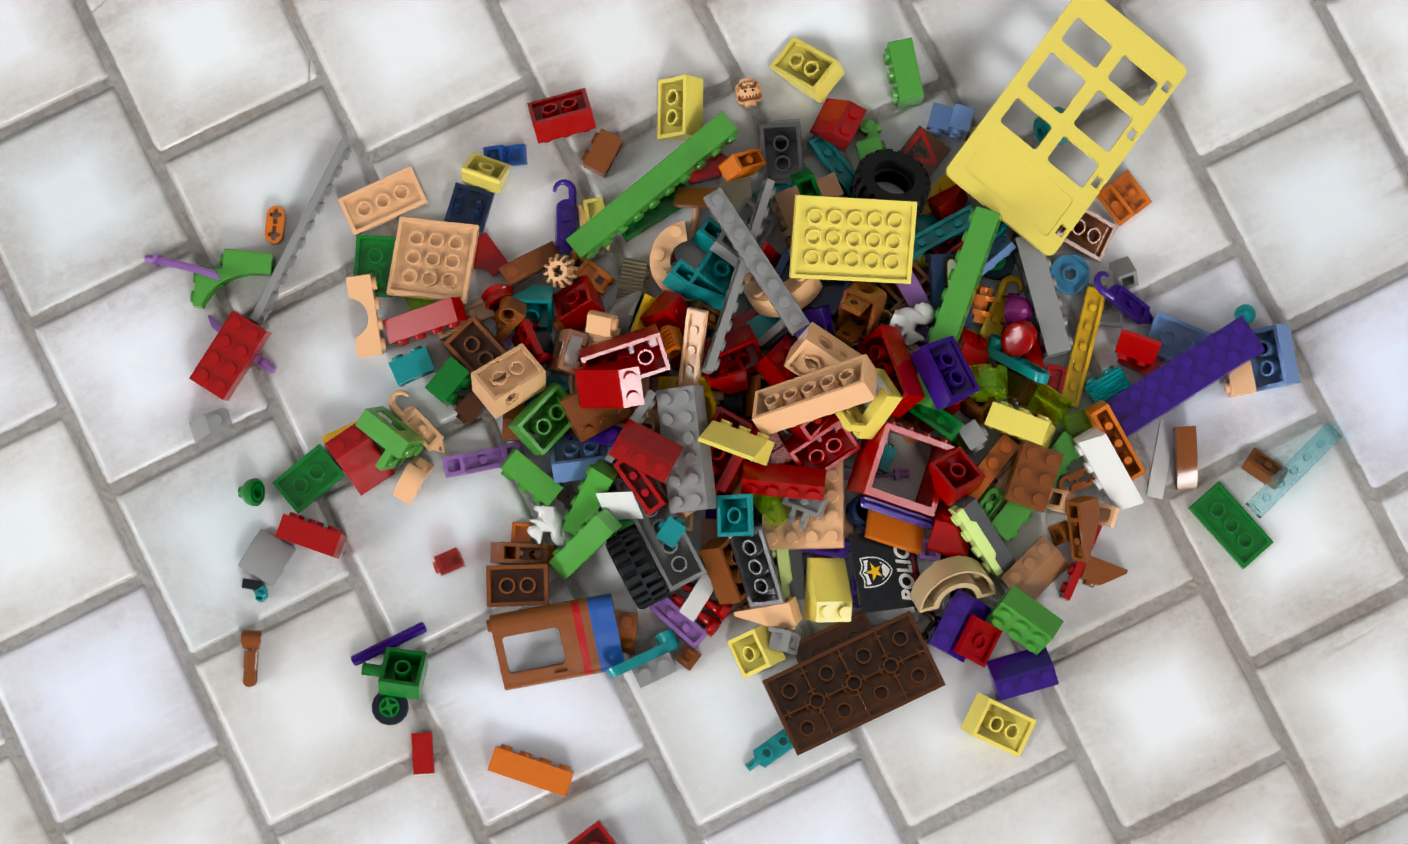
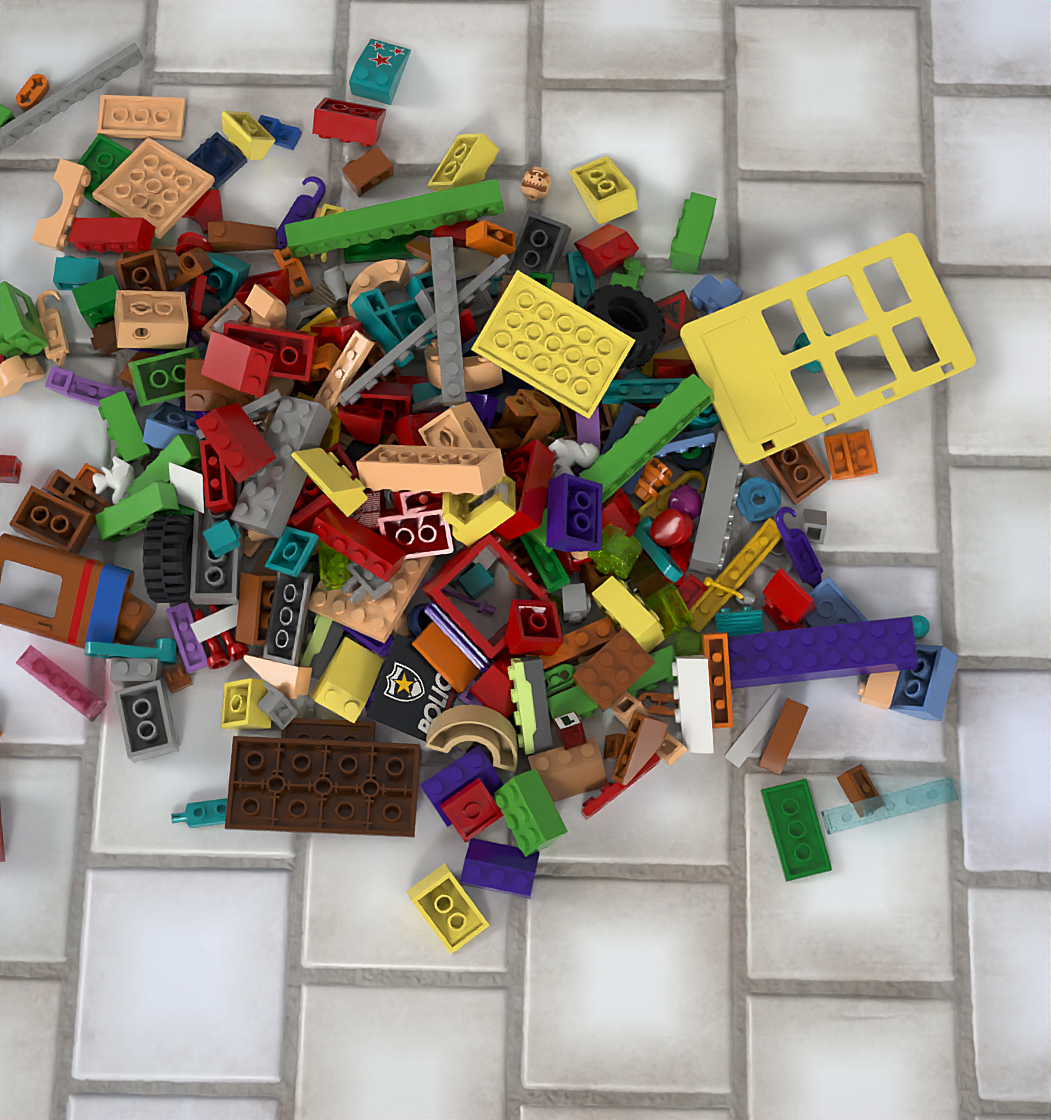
camera: 30 degrees right, 10 degrees down
light nougat gear [543,254,578,288] -> none
dark brown piece [914,607,940,640] -> none
dark orange slope [1080,556,1128,588] -> none
none -> clear pink brick [16,645,107,722]
none -> light grey brick [114,680,179,763]
none -> light grey cone [323,267,349,302]
none -> teal slope [349,39,411,105]
none -> clear red brick [553,711,587,750]
none -> hinge [704,577,756,607]

